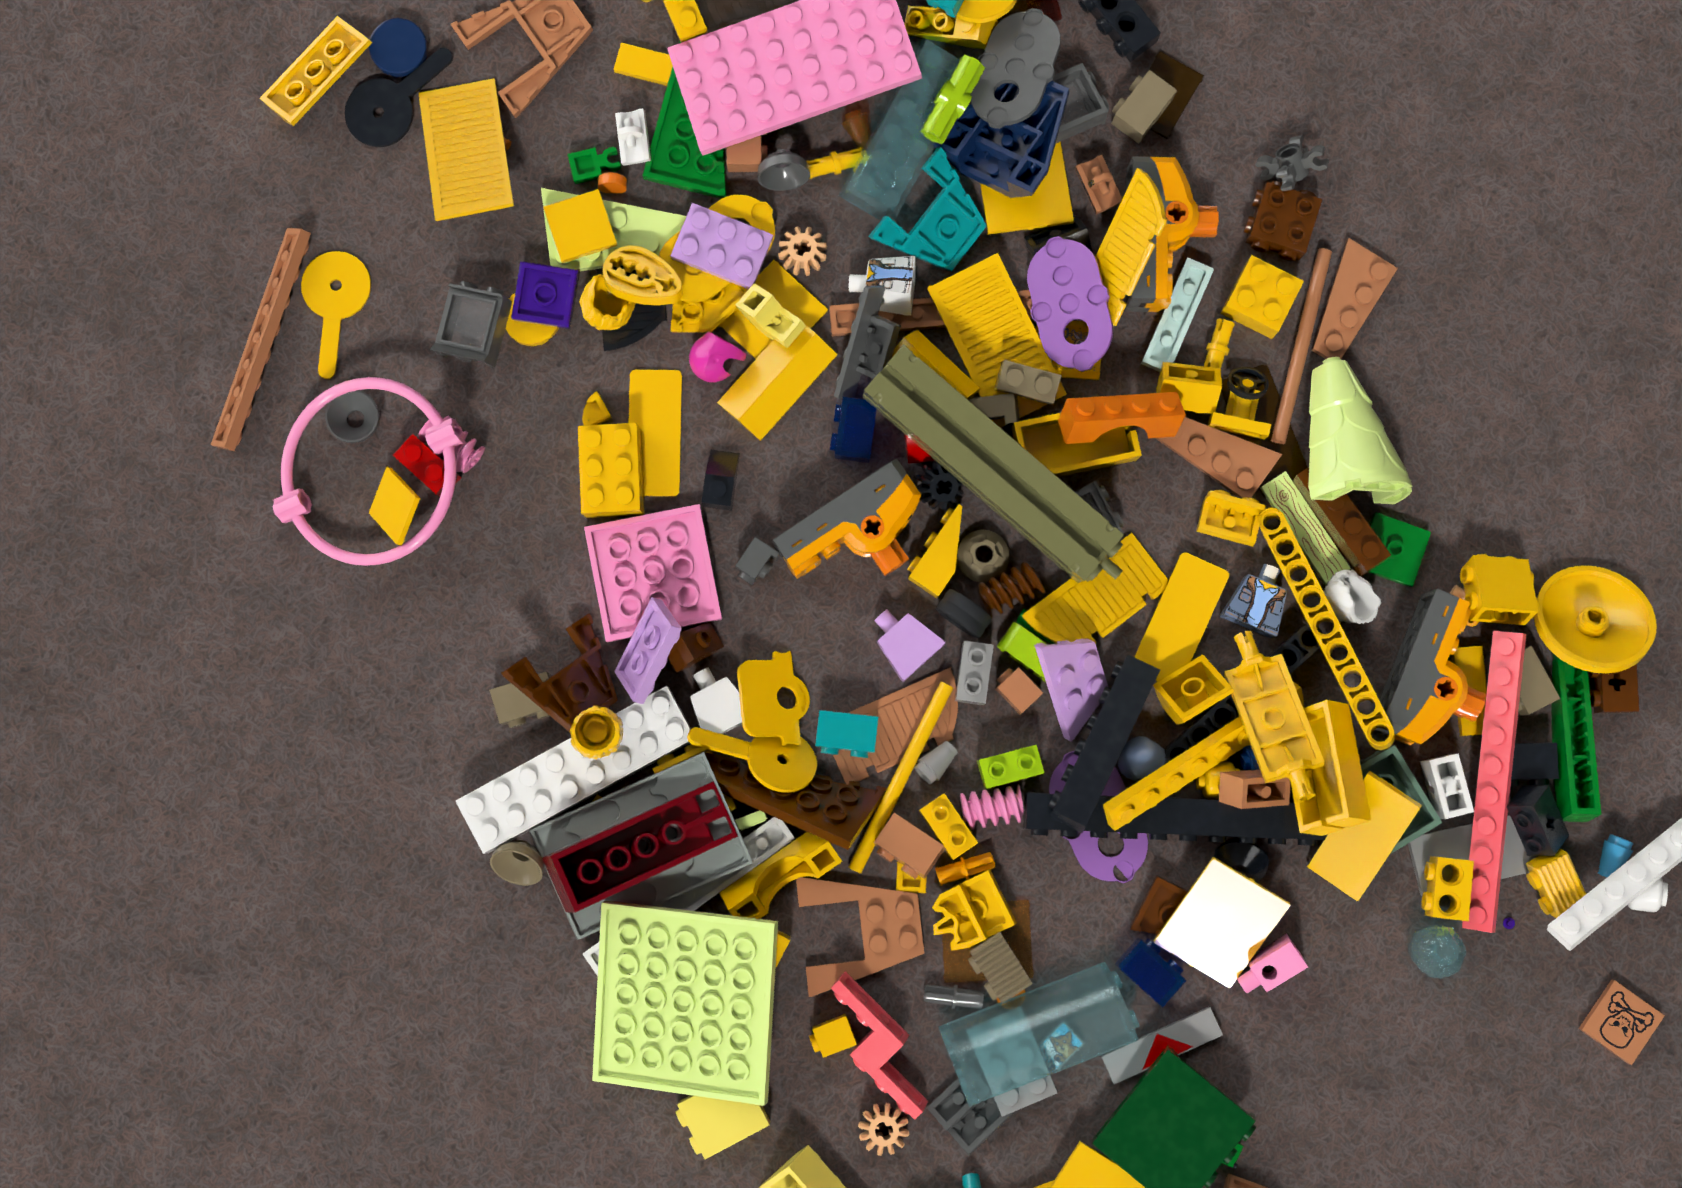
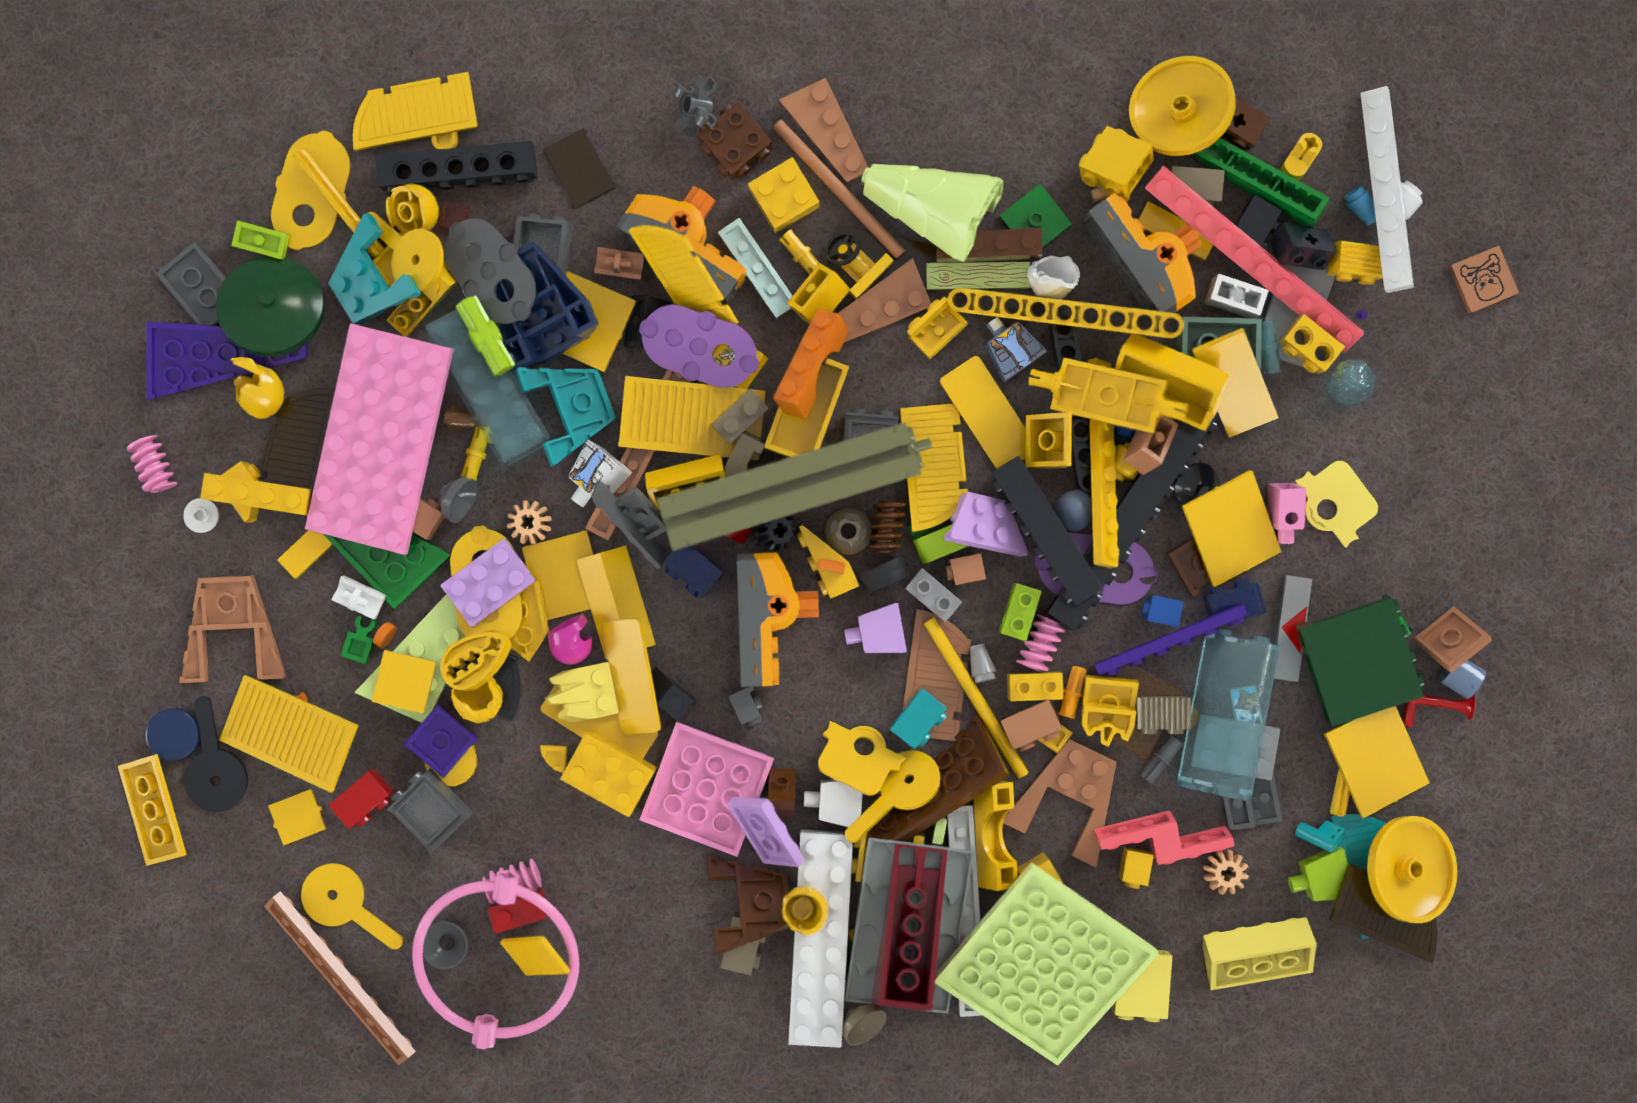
camera: 55 degrees left, 5 degrees up
light yellow brick [736,283,806,348] -> none
dark tan brick [1111,70,1177,144] -> none
none -> yellow piece [268,789,327,846]
none -> red brick [328,769,394,829]
none -> light yellow plate [545,662,619,723]
none -> yellow piece [602,618,661,735]
none -> orange tile [818,558,845,574]
none -> dark purple plate [1095,603,1248,677]
none -> blue brick [1141,595,1184,627]
none -> clear light blue pin [1261,320,1282,375]
none -> yellow piece [1280,133,1322,181]
none -> light yellow piece [1295,461,1378,548]

